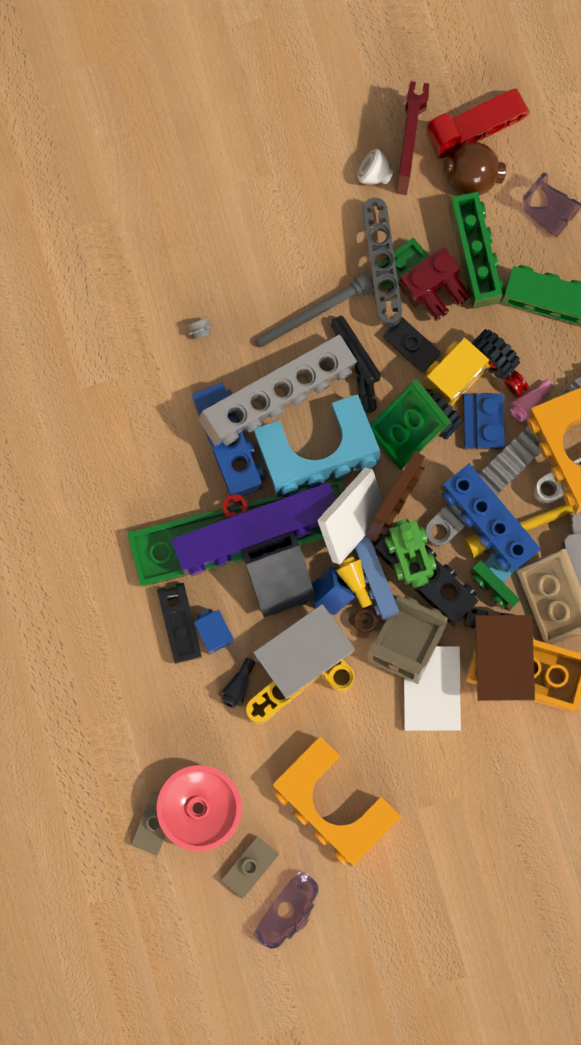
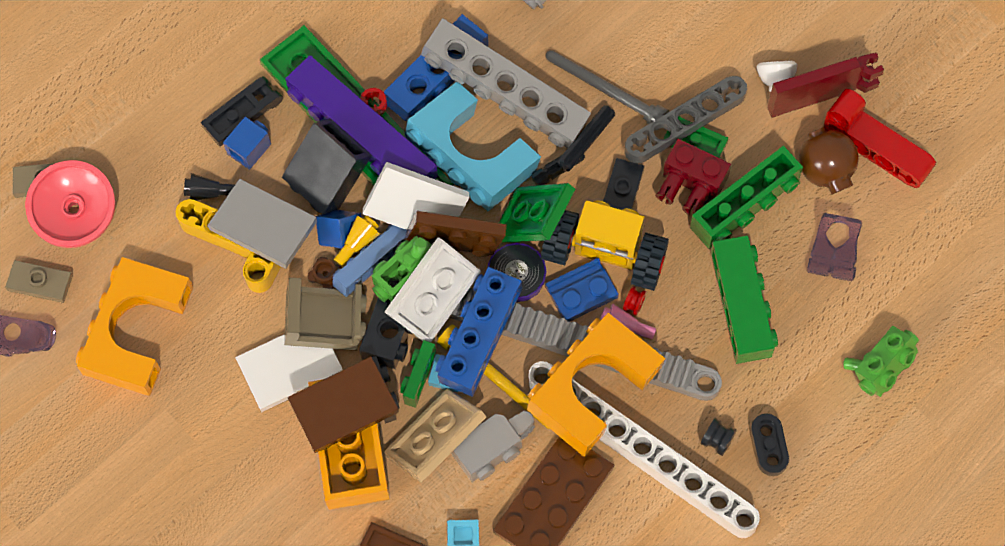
camera: 70 degrees right, 10 degrees down
none -> white tile [385,238,481,342]
none -> black tile [487,243,547,303]

